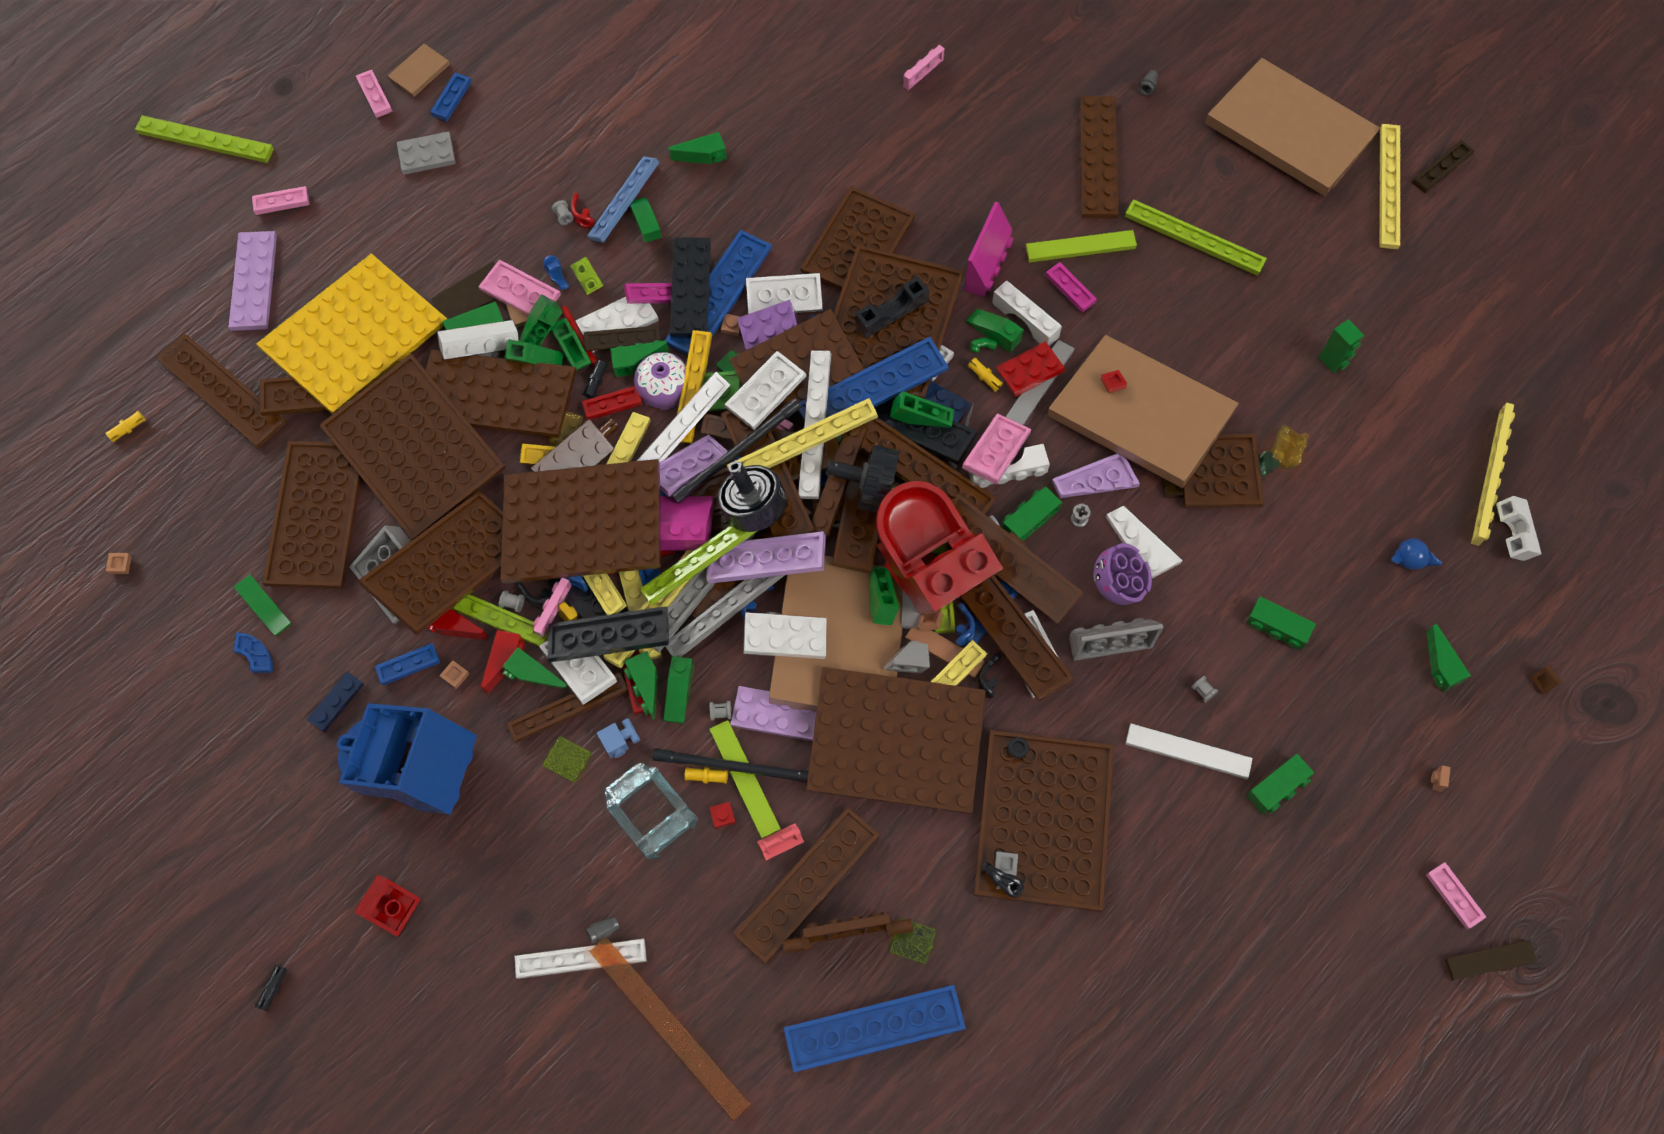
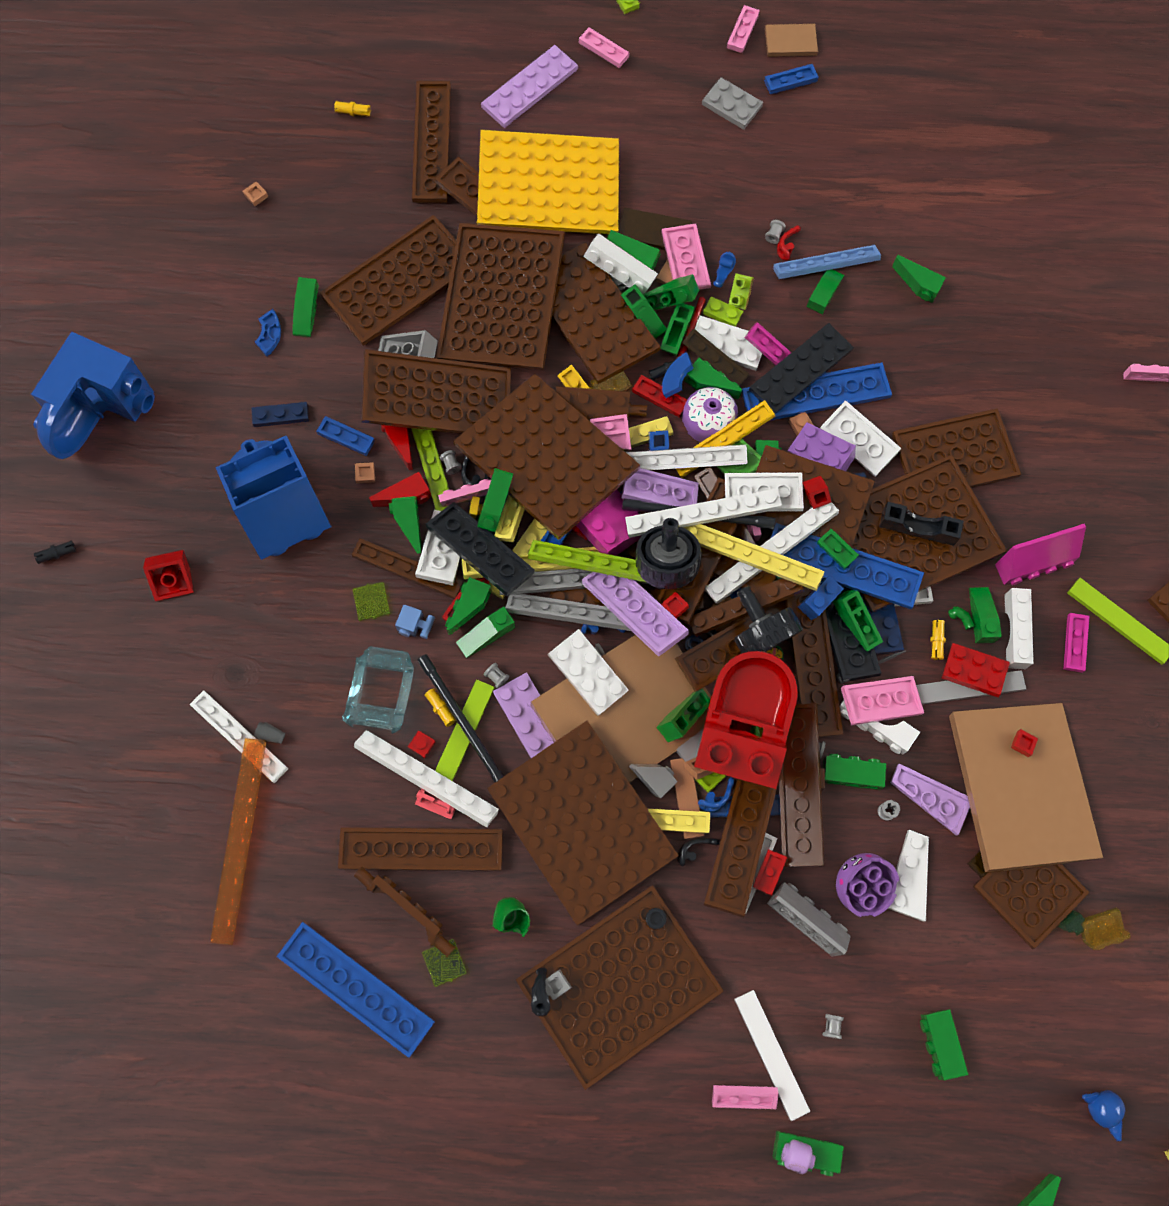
camera: 45 degrees right, 5 degrees up
none -> blue piece [31,332,155,459]
none -> white plate [354,730,499,827]
none -> green slope [477,468,513,532]
none -> green piece [492,897,530,937]
none -> bright pink wing [590,414,632,451]
none -> white plate [625,488,782,538]
none -> blue brick [648,430,669,451]
none -> red plate [661,592,689,619]
none -> blue tile [662,352,694,398]
none -> dark blue plate [685,635,703,651]
none -> lime plate [703,297,743,327]
none -> bright pink plate [712,1085,778,1109]
none -> red plate [753,849,787,896]
none -> lavender head [781,1140,816,1174]
none -> blue brick [798,575,844,620]
none -> red brick [802,476,832,509]
none -> green plate [817,529,859,570]

